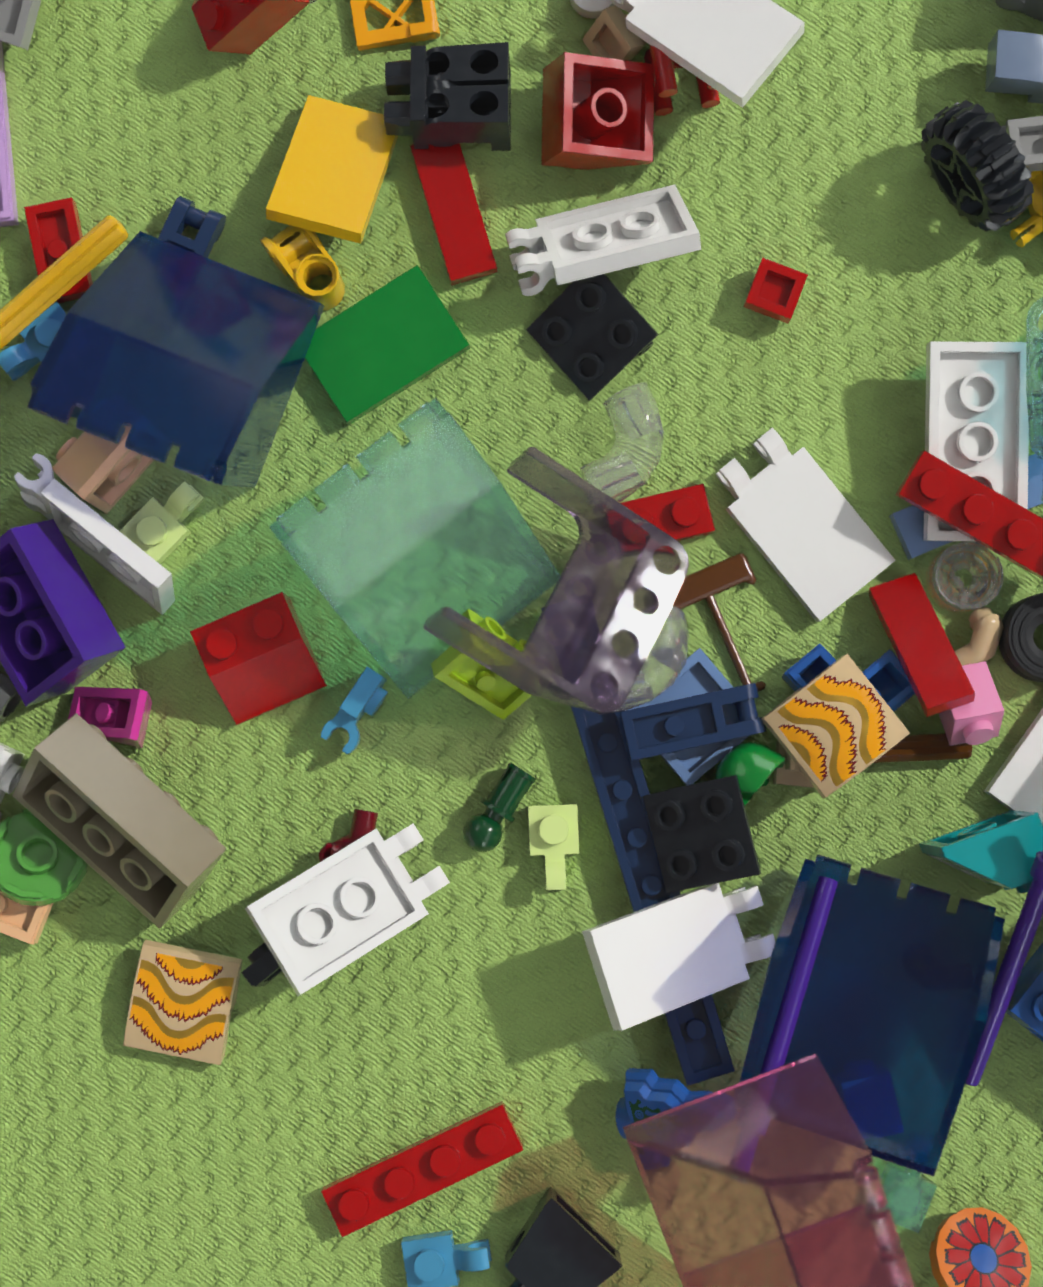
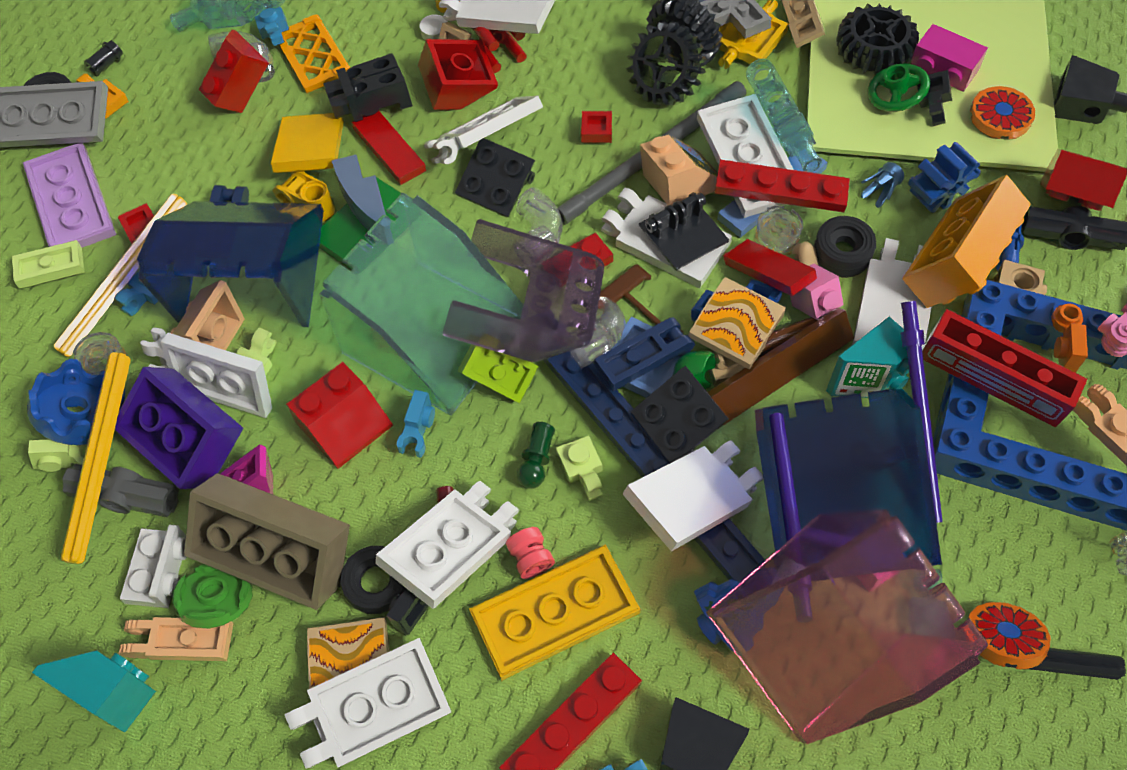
camera: 15 degrees left, 25 degrees down
none -> white tile [284,638,452,769]
none -> sand blue slope [332,155,394,246]
none -> black tyre [340,546,405,614]
none -> yellow tile [469,544,641,681]
none -> coral wheel [506,527,555,579]
none -> dark grey piece [554,81,746,225]
none -> black gear [626,22,707,106]
none -> black hinge [639,192,729,271]
none -> light nougat slope [640,134,718,206]
none -> reddish brown tile [707,308,854,429]

